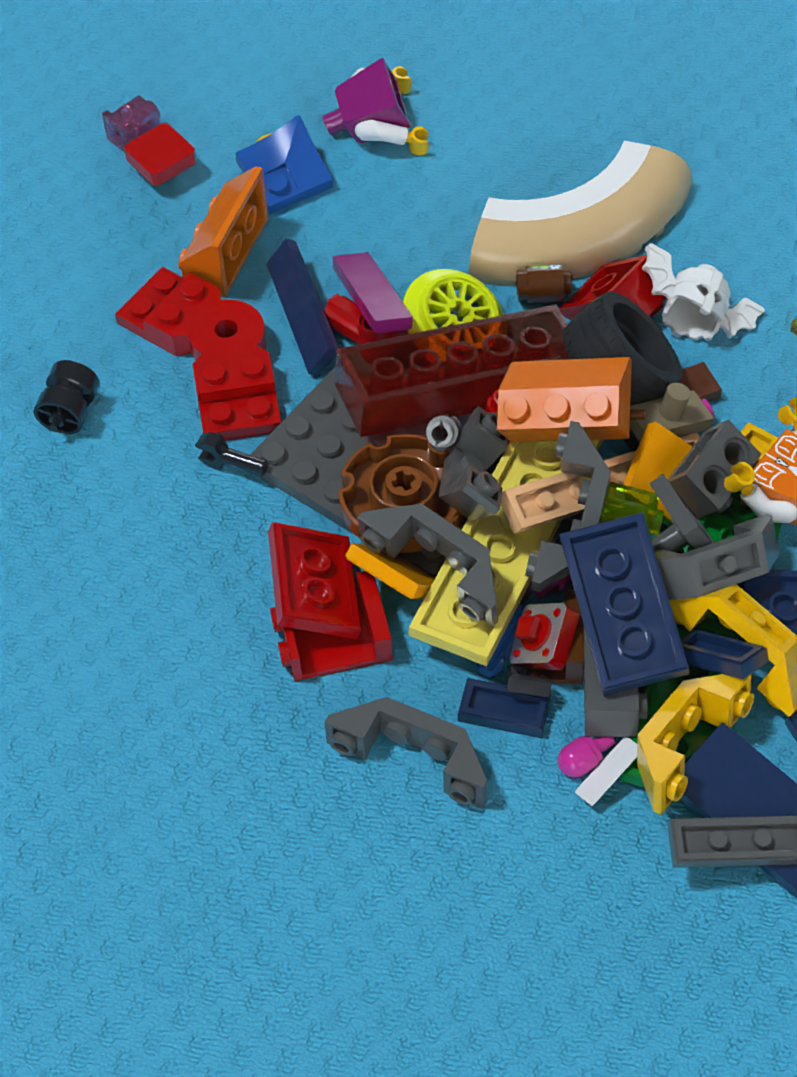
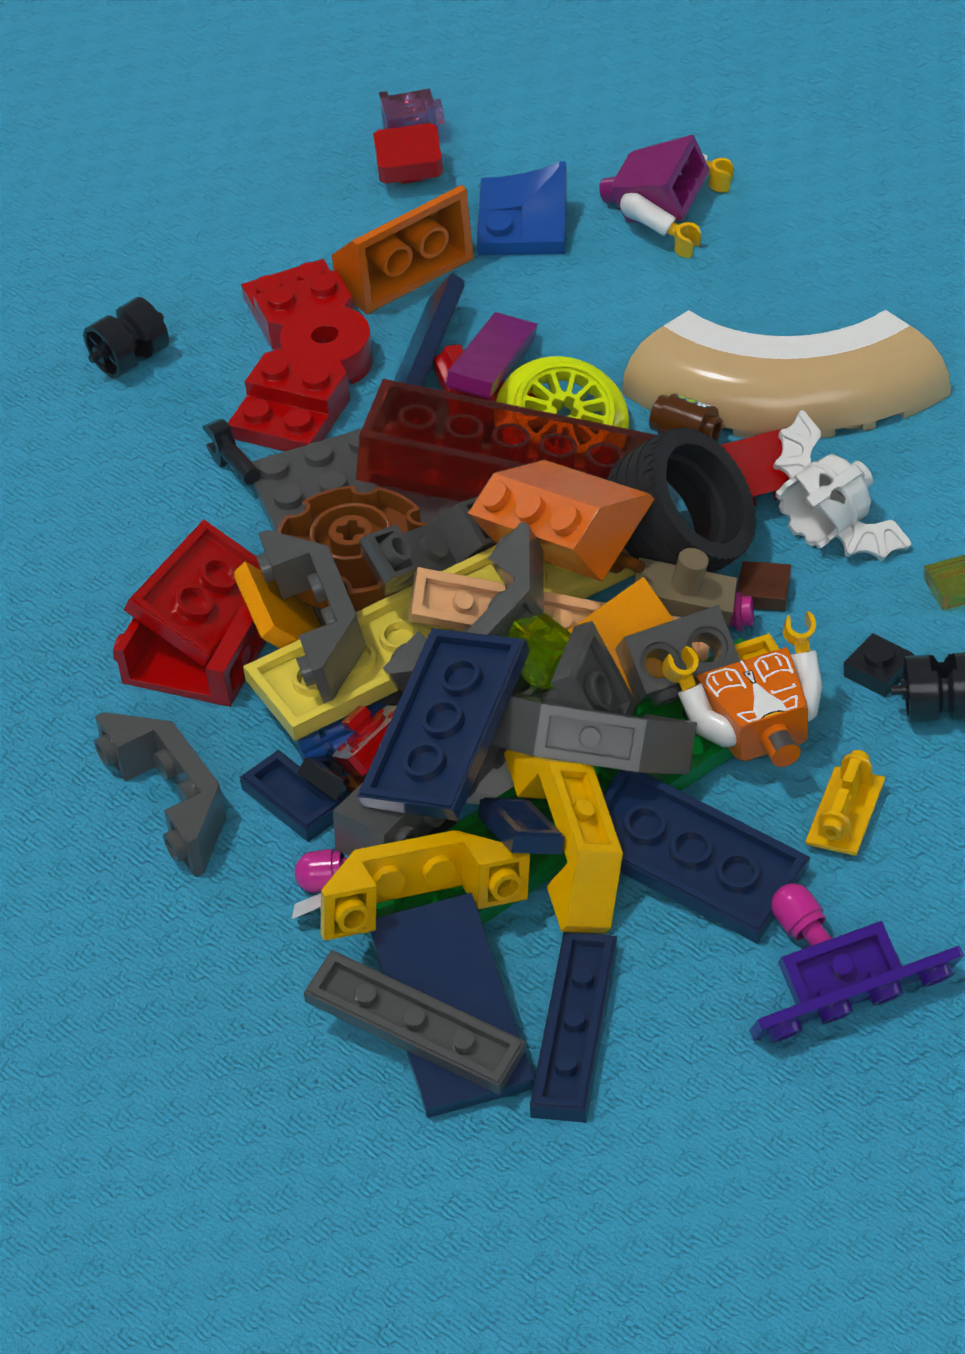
camera: 35 degrees right, 10 degrees down
light grey pin [426,414,461,448] -> none

